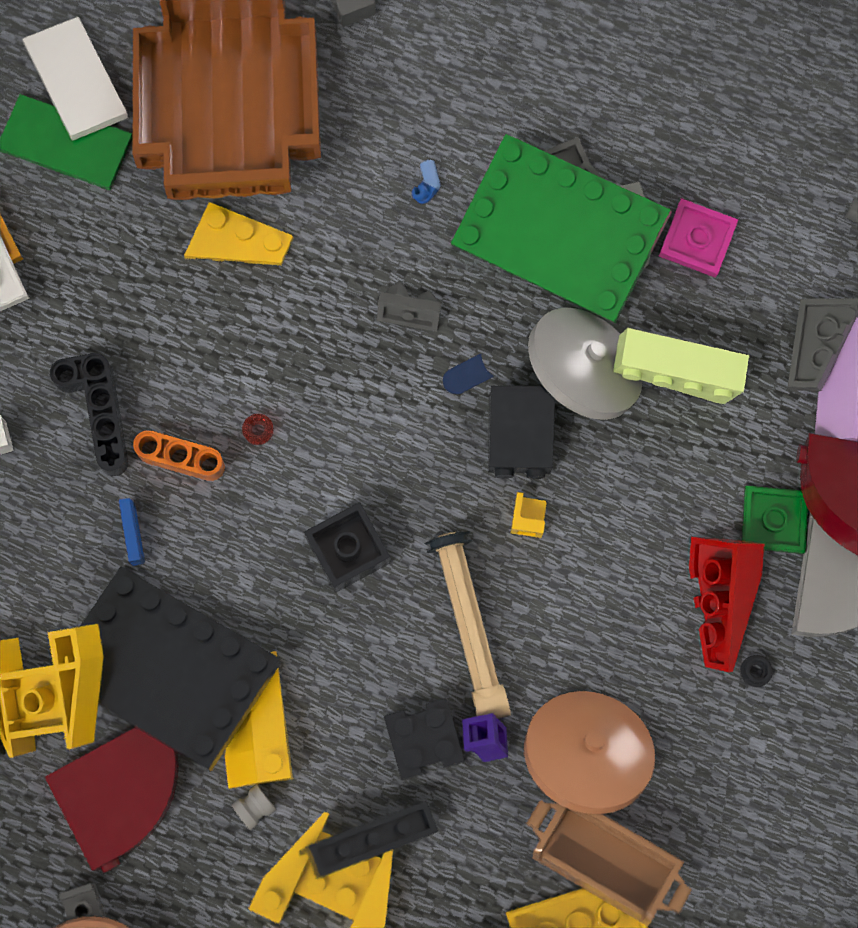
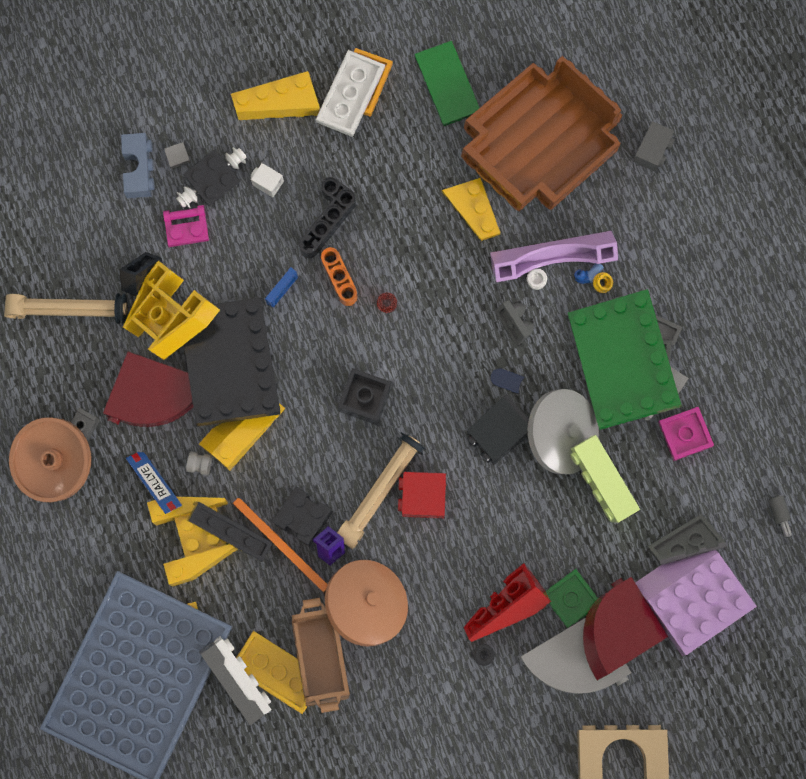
camera: 55 degrees right, 0 degrees up
white tile [23,17,128,141] -> none
yellow panel [510,492,547,538] -> none
none -> sticker [126,452,182,514]
none -> orange tile [233,498,328,594]
none -> red brick [398,472,446,518]
none -> lavender arch [490,231,618,282]
none -> white tile [526,269,547,290]
none -> yellow plate [593,272,613,293]

